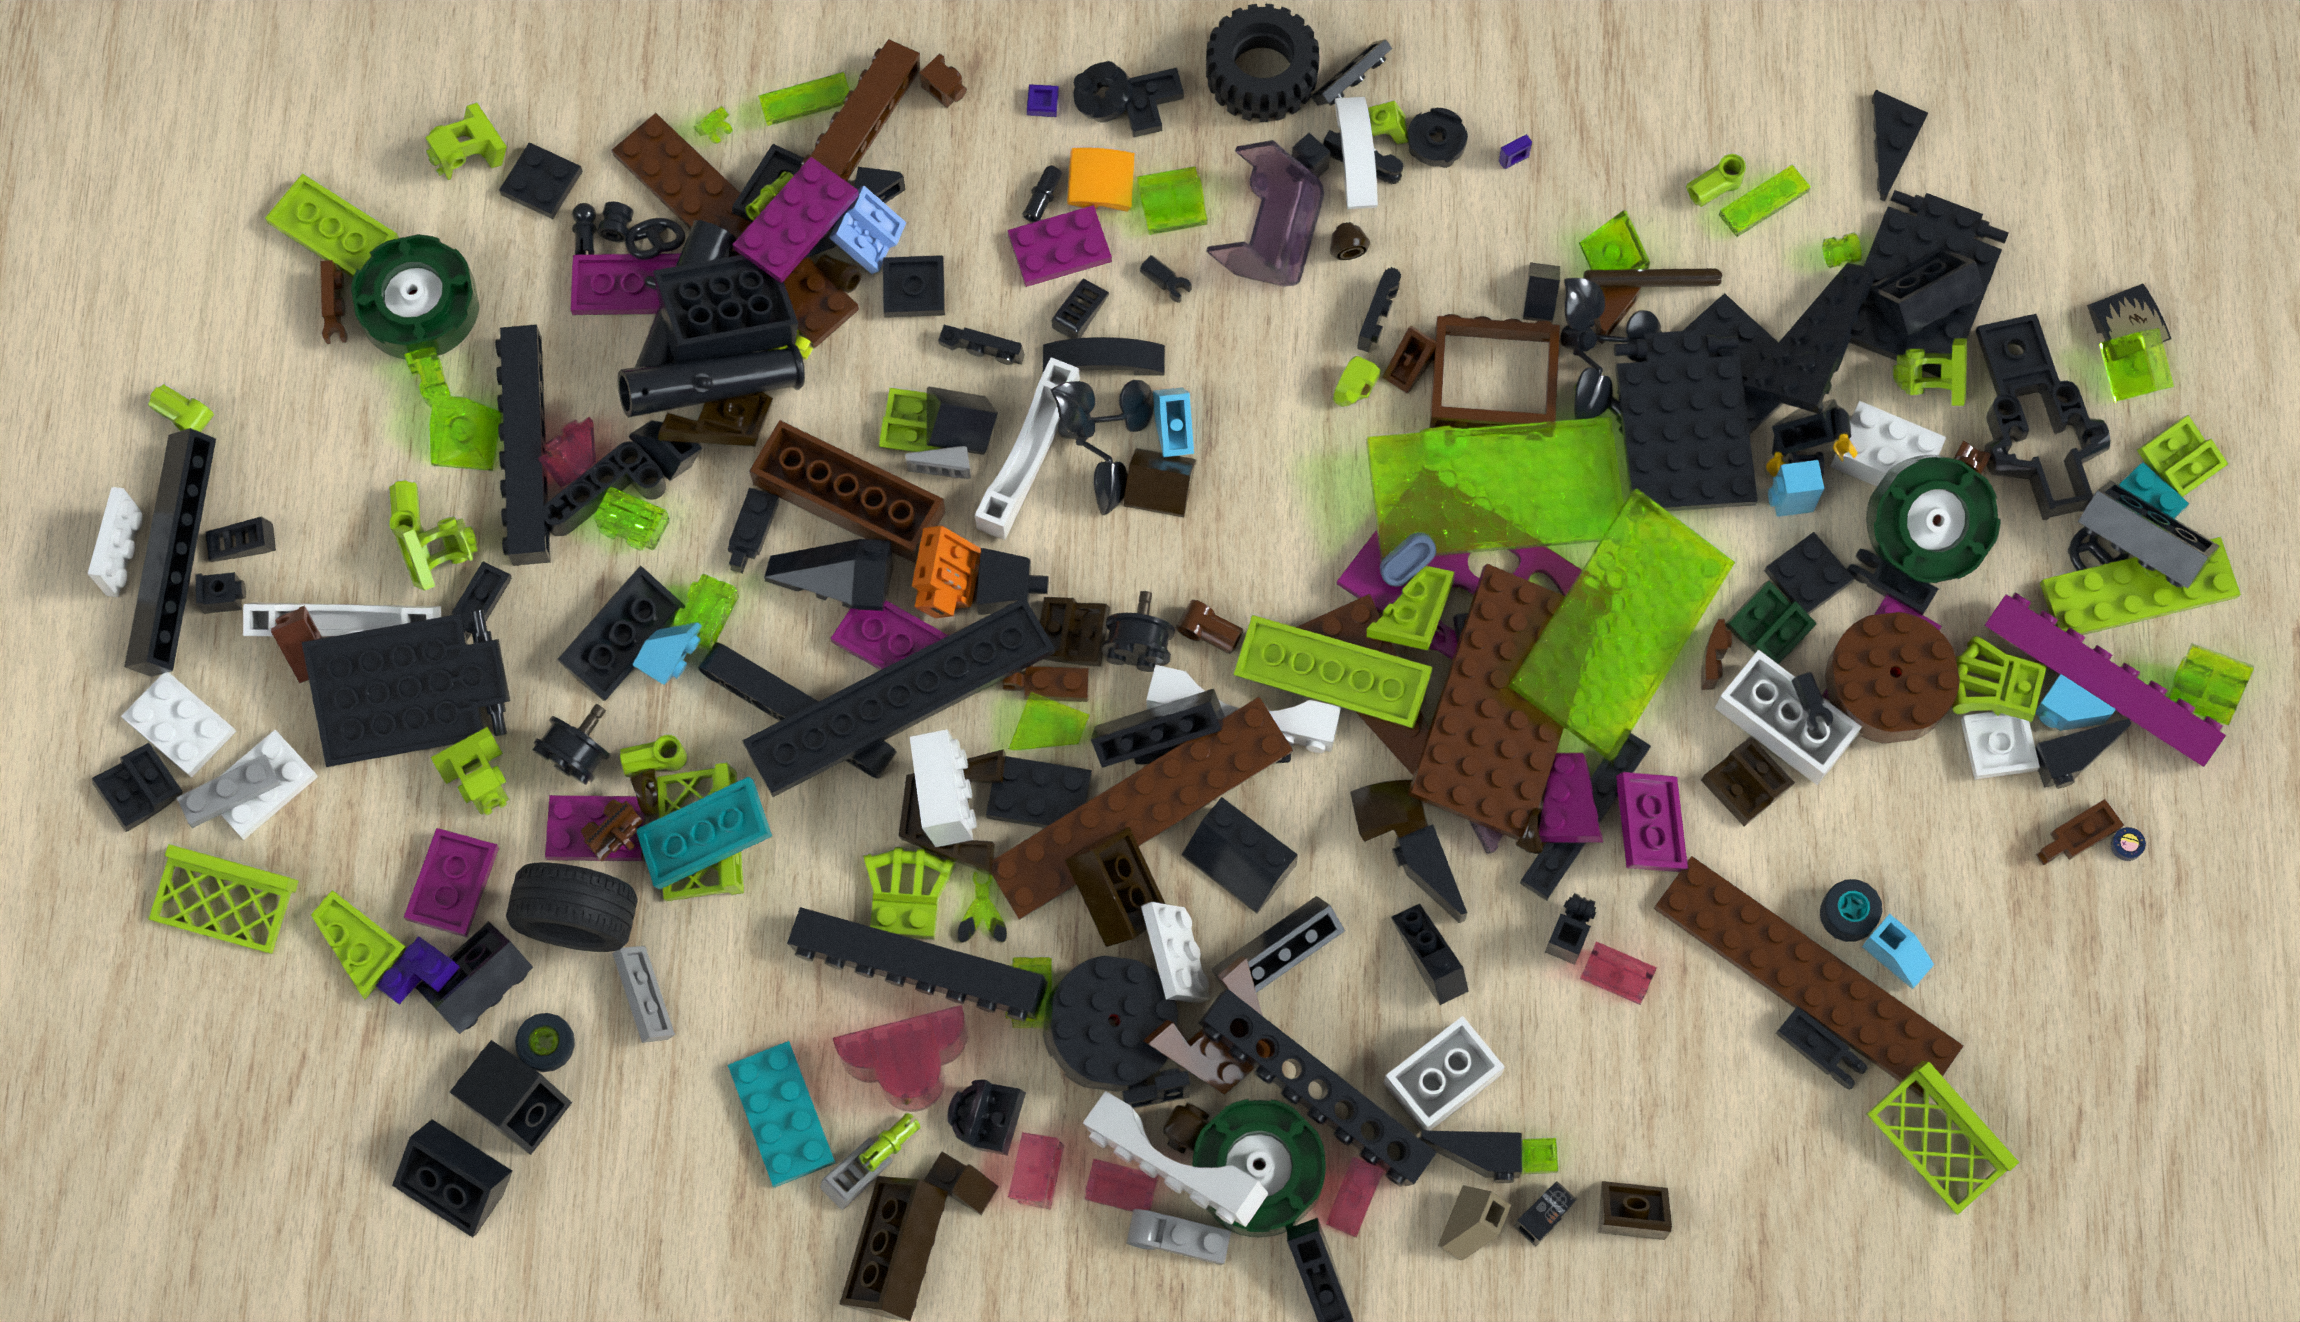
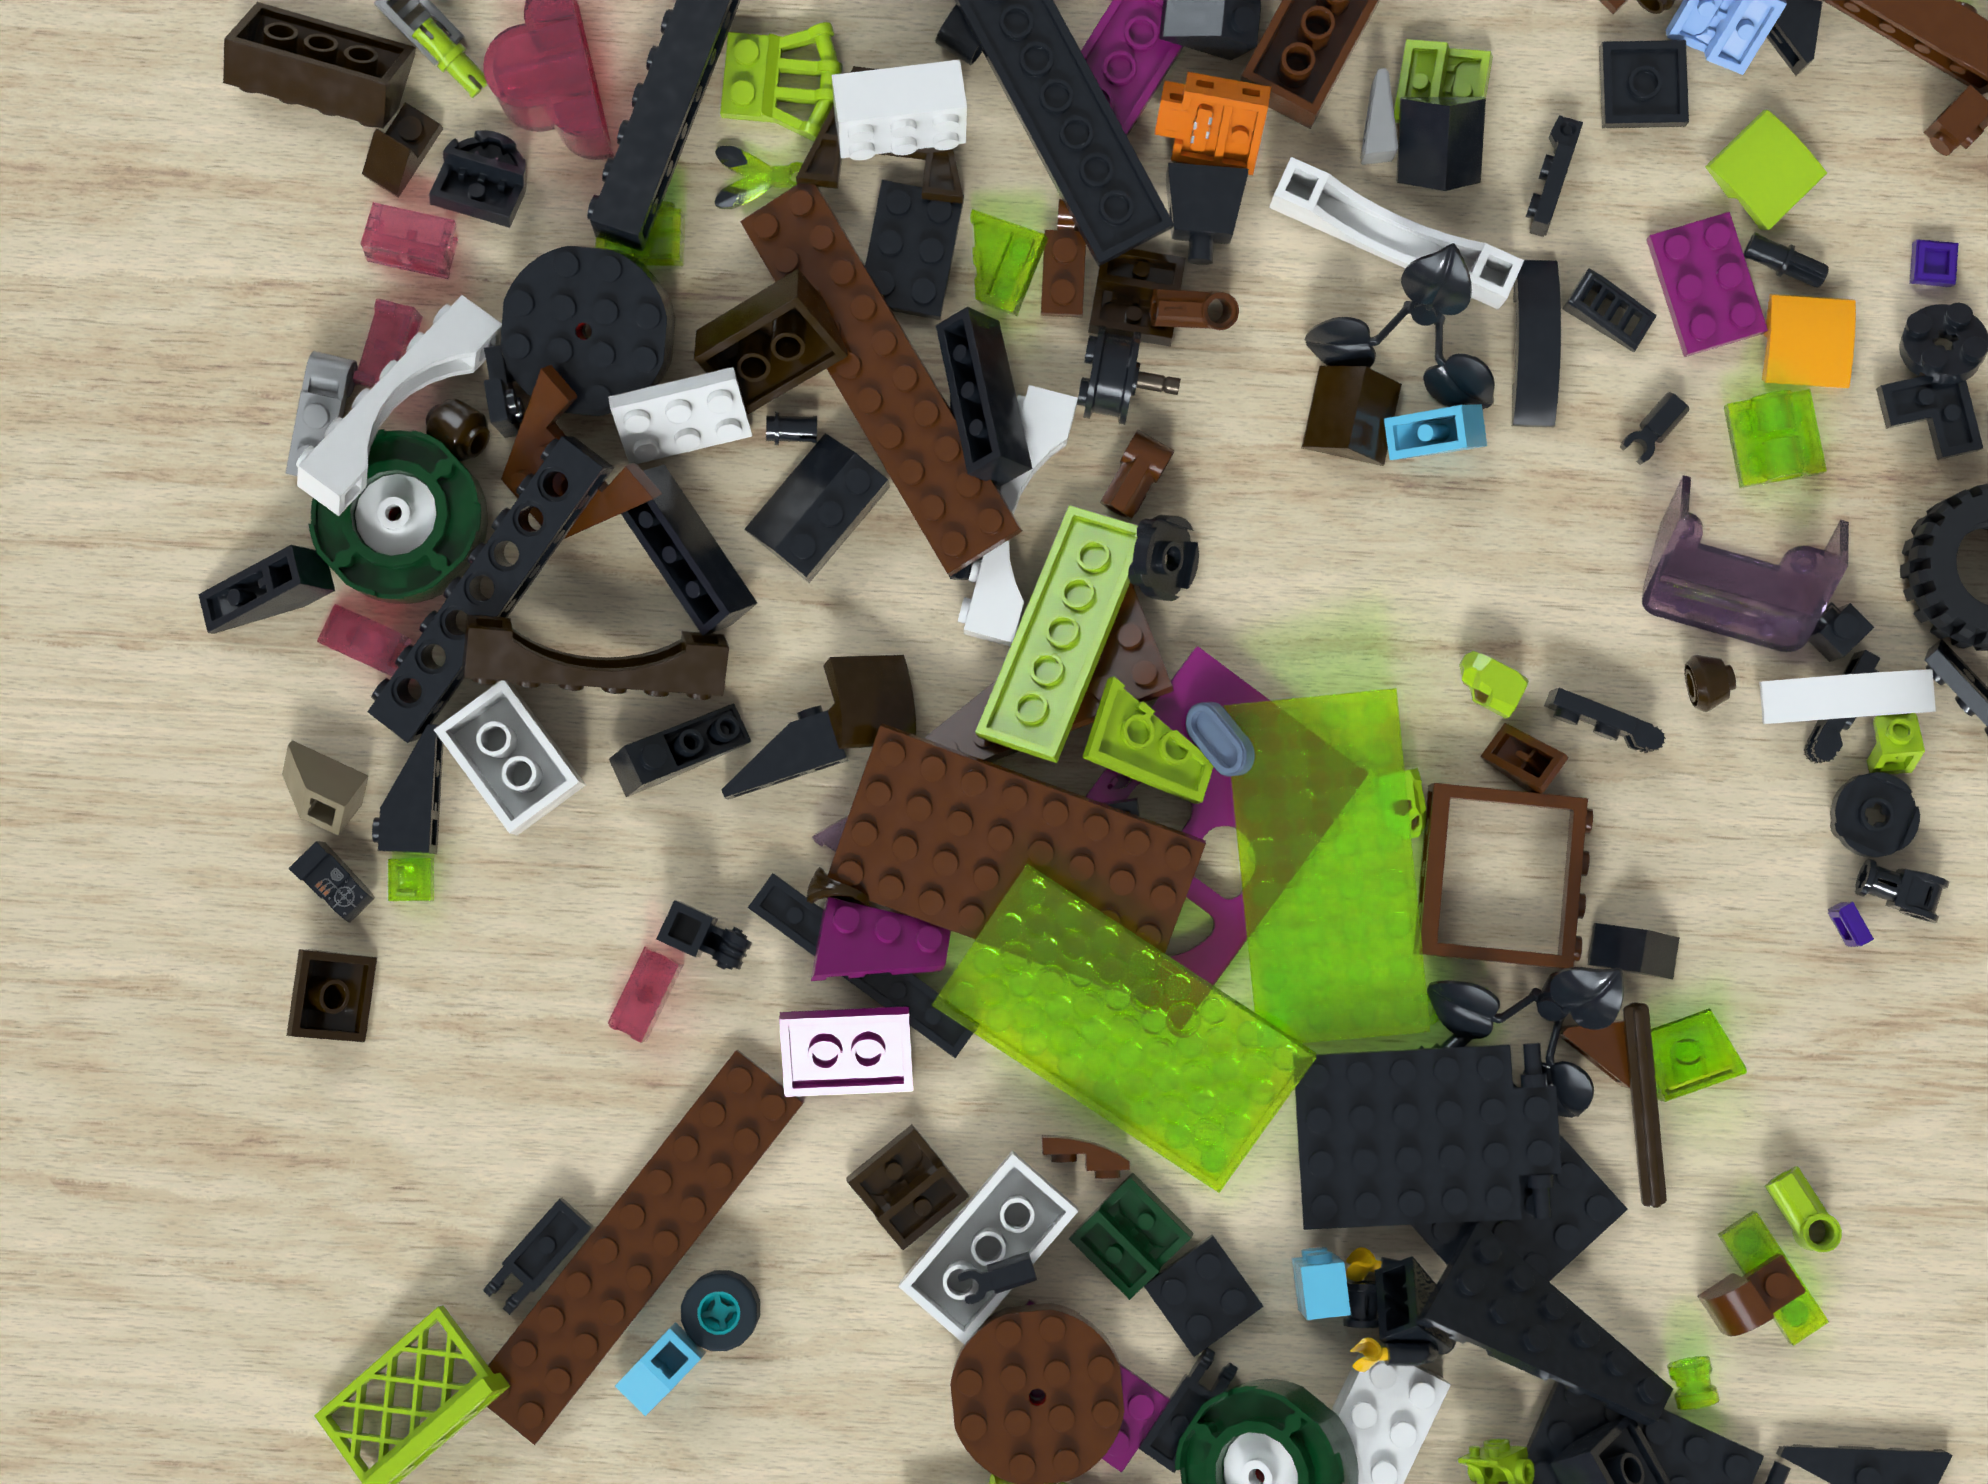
camera: 90 degrees right, 15 degrees up
none -> dark brown arch [462,615,729,700]
none -> black pin [766,412,817,446]
none -> black plate [1128,515,1199,601]
none -> reddish brown piece [1149,289,1239,330]
none -> reddish brown brick [1697,1253,1806,1337]
none -> lime slope [1705,110,1827,230]
none -> black connector [1855,858,1949,923]

